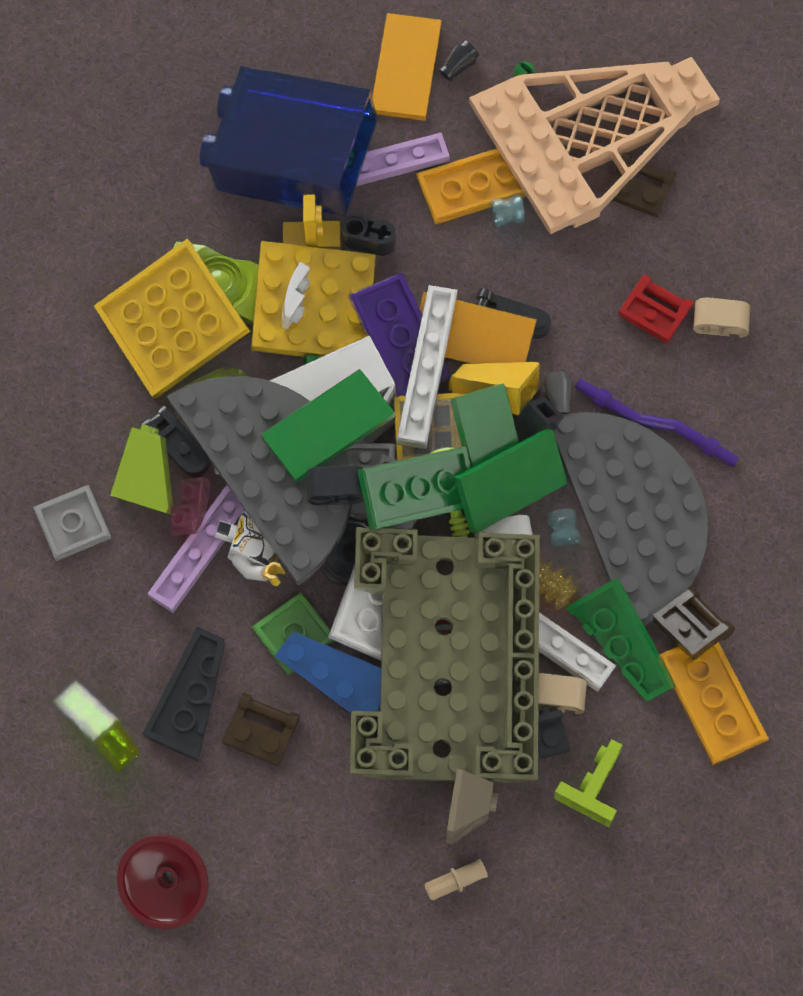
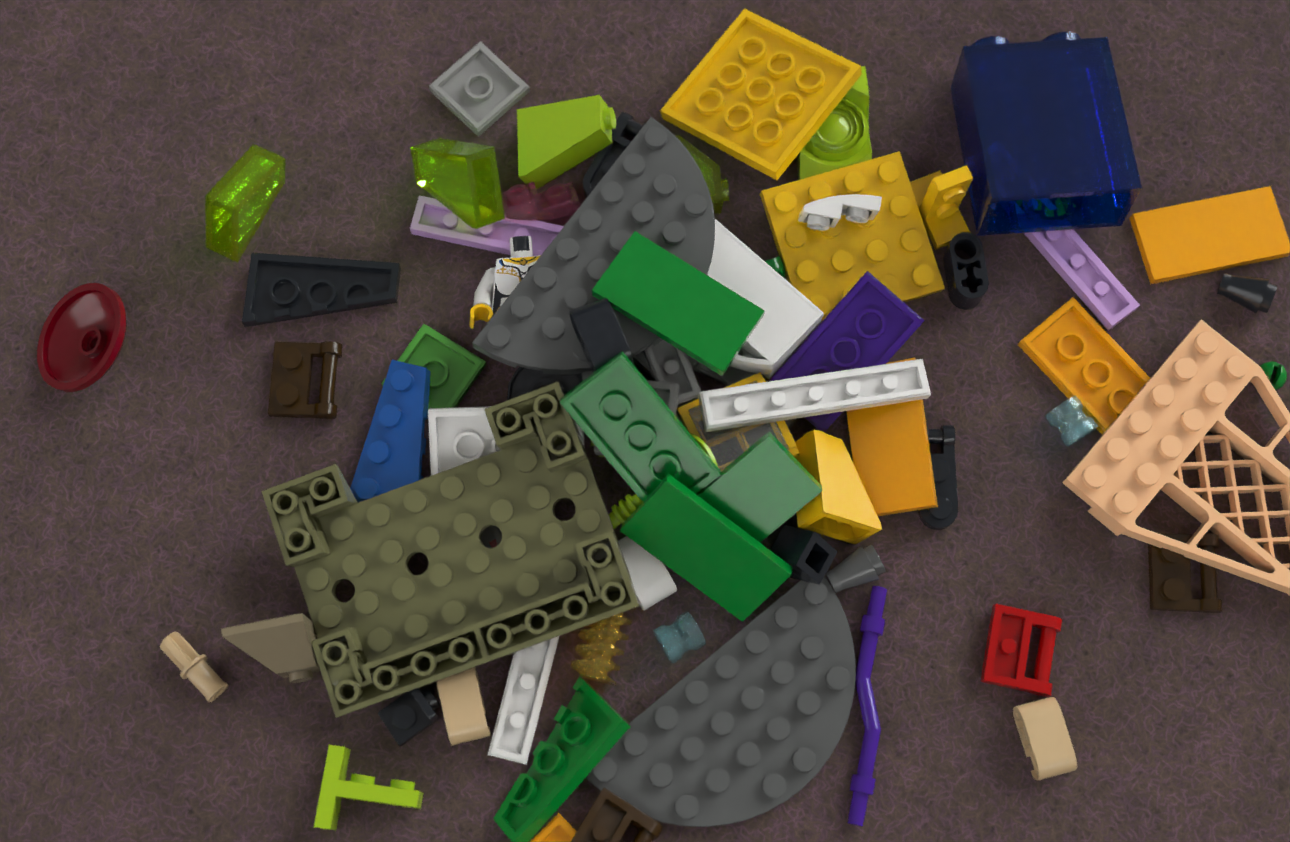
camera: 65 degrees right, 5 degrees up
none -> clear neon green slope [410,138,505,229]

